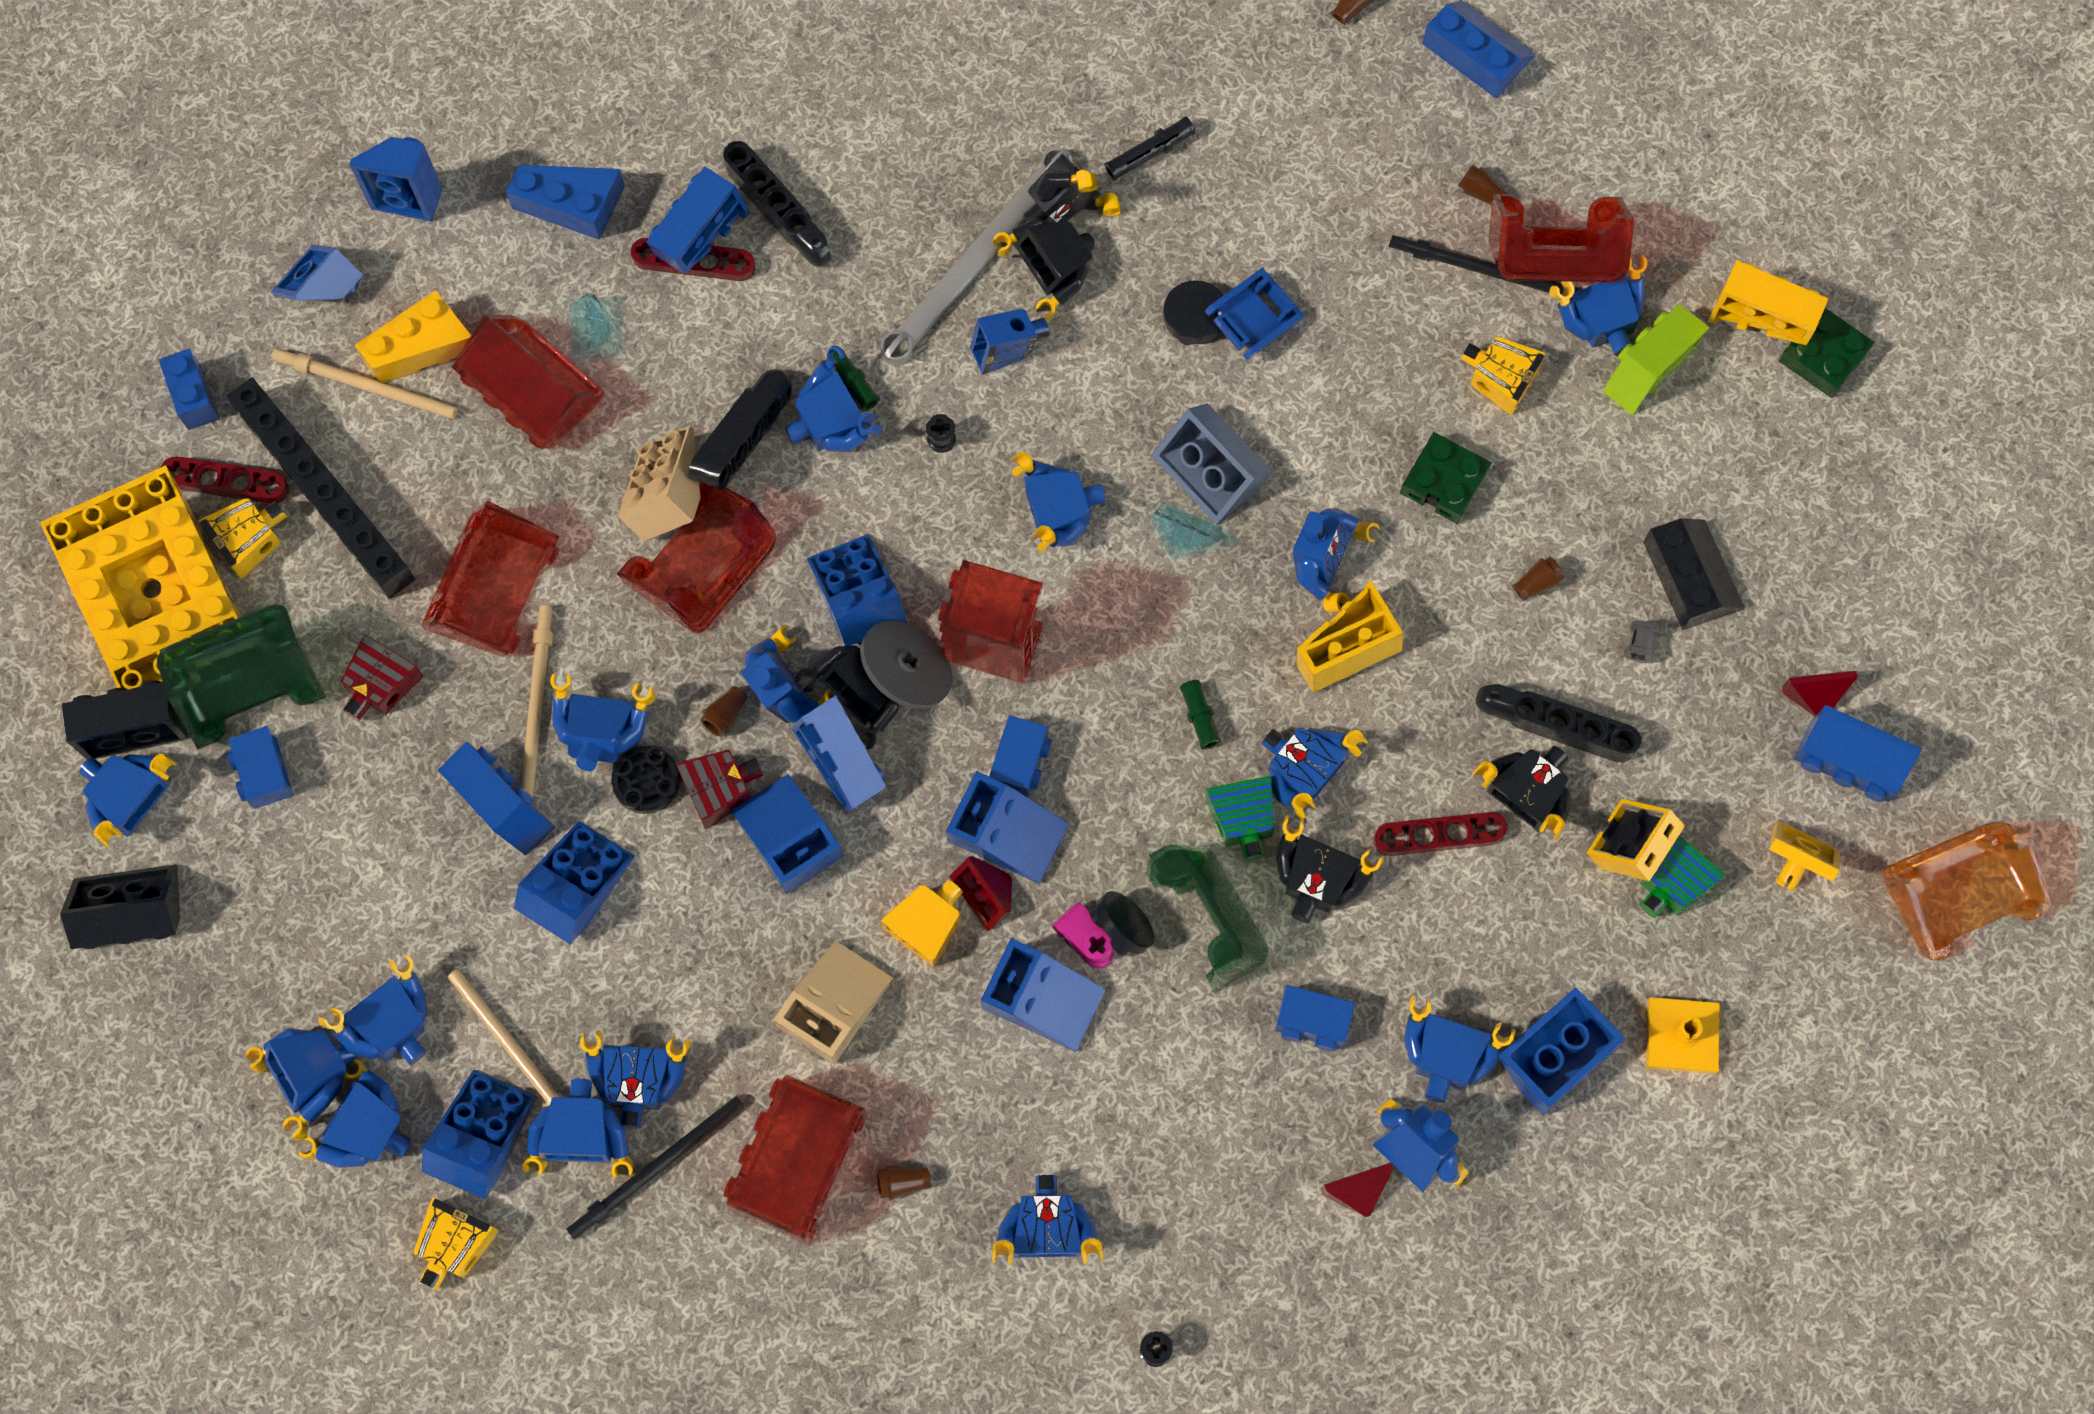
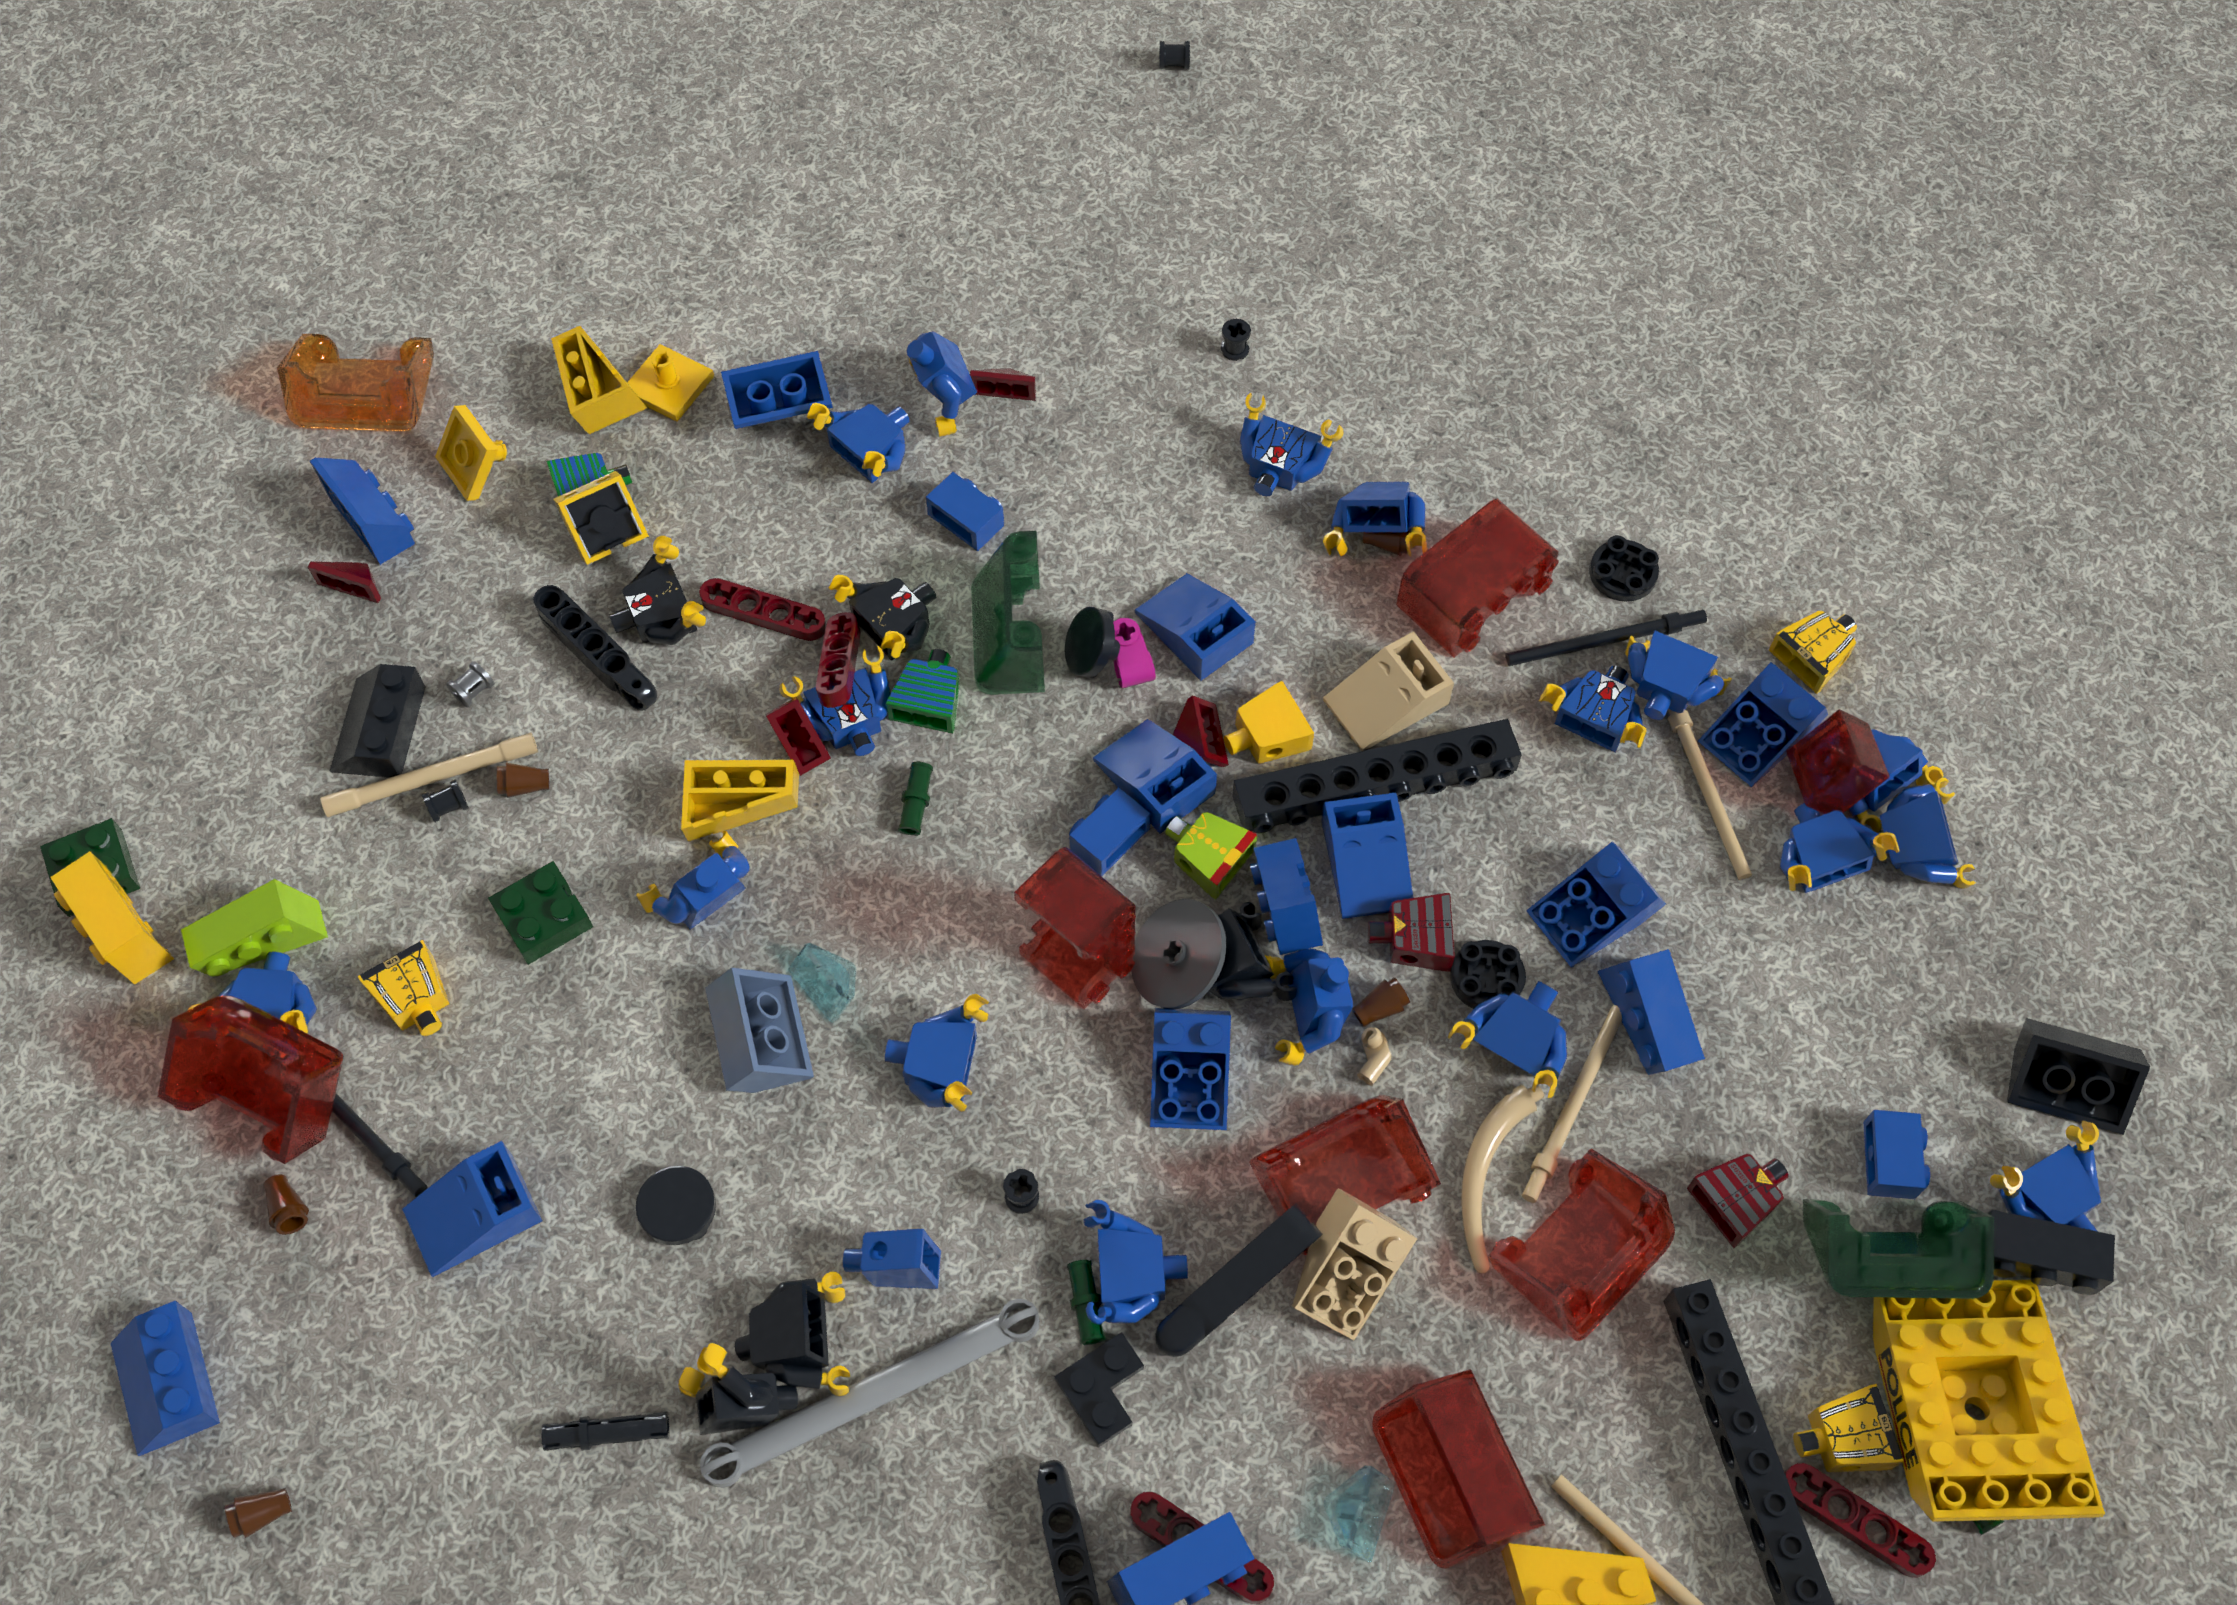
camera: 155 degrees left, 10 degrees down
blue container [1205,267,1305,361] -> none
none -> tan piece [320,732,538,817]
none -> blue slope [402,1141,543,1277]
none -> black bush [421,779,469,823]
none -> yellow wedge [551,326,647,434]
none -> dark red slope [765,697,831,776]
none -> dark red beam [815,612,861,708]
none -> black plate [1054,1332,1144,1448]
none -> lime torso [1165,812,1257,900]
none -> black brick [1232,719,1522,834]
none -> blue torso [1323,482,1428,557]
none -> tan arm [1357,1027,1391,1086]
none -> tan animal [1461,1084,1544,1273]
none -> black tile [1589,535,1659,602]
none -> clear red container [1786,709,1890,814]

